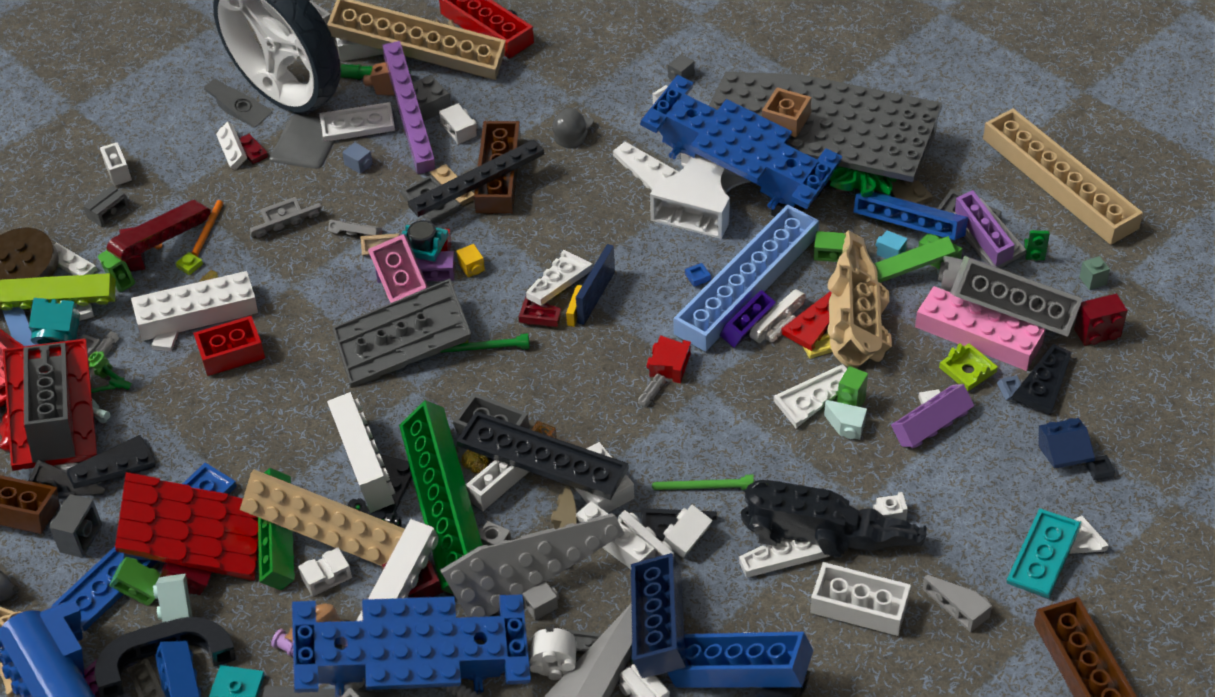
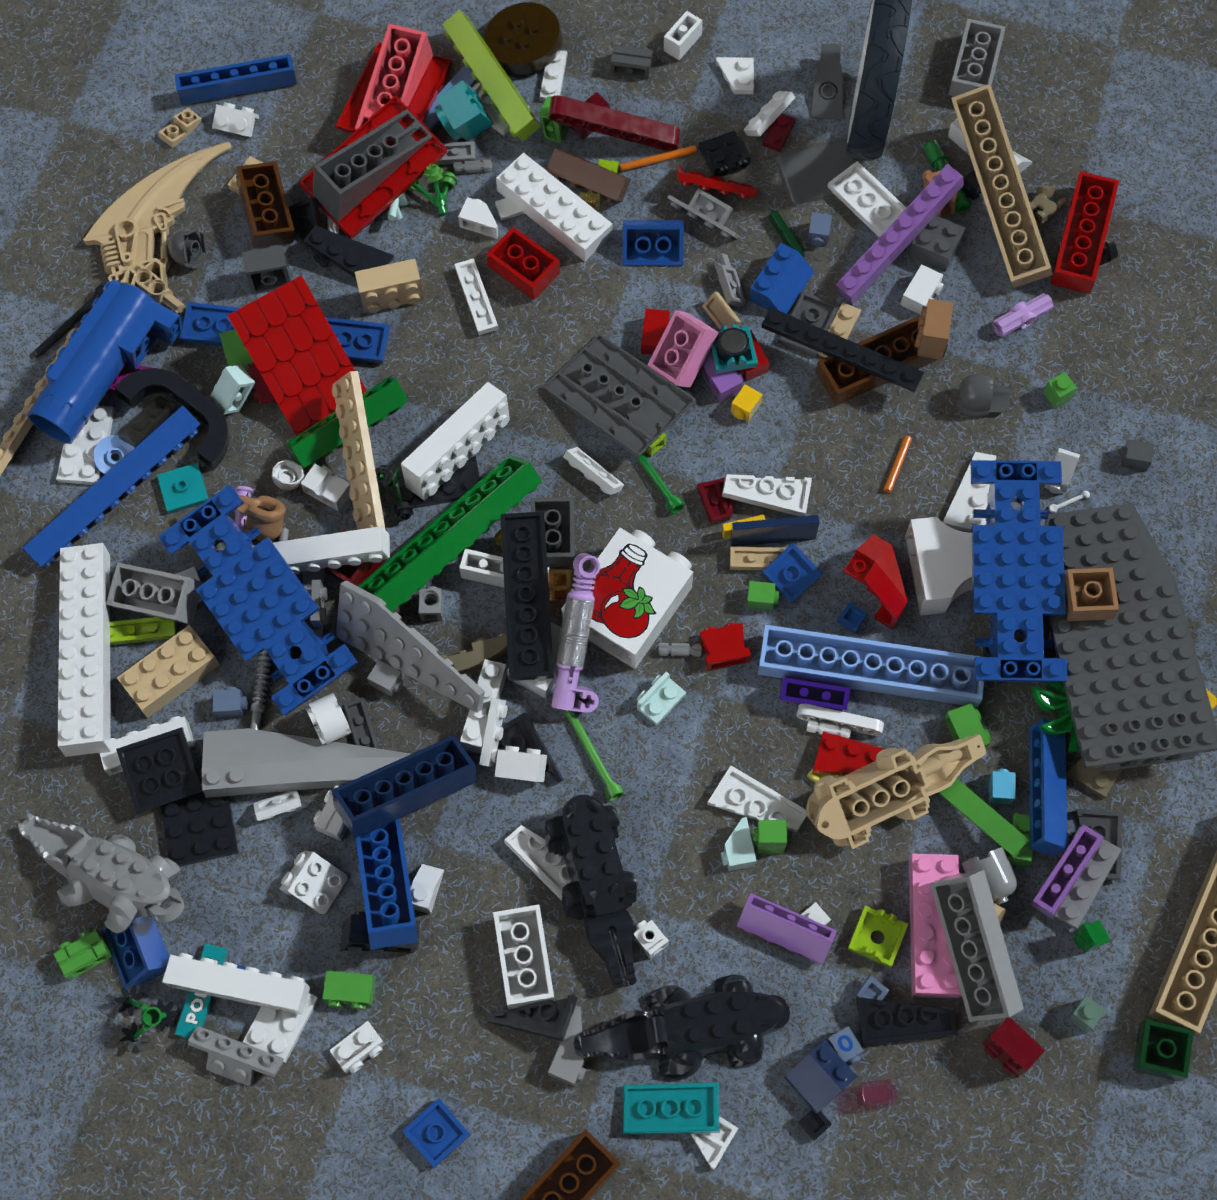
camera: 60 degrees right, 20 degrees up
none -> white hair [272,460,304,491]
none -> tan brick [355,259,424,313]
none -> white plate [454,258,498,335]
none -> white slope [458,197,498,239]
none -> black wing [486,994,577,1041]
none -> reddish brown brick [546,148,631,203]
none -> piece [551,553,600,713]
none -> brick [561,528,693,669]
none -> white plate [563,447,624,495]
none -> black animal [574,974,790,1080]
none -> blue slope [623,220,684,265]
none -> light aqua bracket [637,672,686,726]
none -> red brick [641,308,670,355]
none -> red wing [675,166,757,199]
none -> black plate [698,130,751,176]
none -> white wing [716,57,754,94]
none -> tan plate [730,547,786,570]
none -> bright green brick [747,581,779,611]
none -> blue slope [749,243,814,314]
none -> blue tile [761,542,823,604]
none -> dark green axle [768,210,805,258]
none -> sand blue brick [827,1026,864,1067]
none -> red panel [843,534,908,630]
none -> clear pink brick [859,1079,897,1110]
none -> orange bar [883,436,912,493]
none -> medium nougat brick [914,299,954,360]
none -> lavender piece [992,293,1054,337]
none -> bright green brick [1043,372,1077,408]
none -> dark green brick [1133,1019,1194,1082]

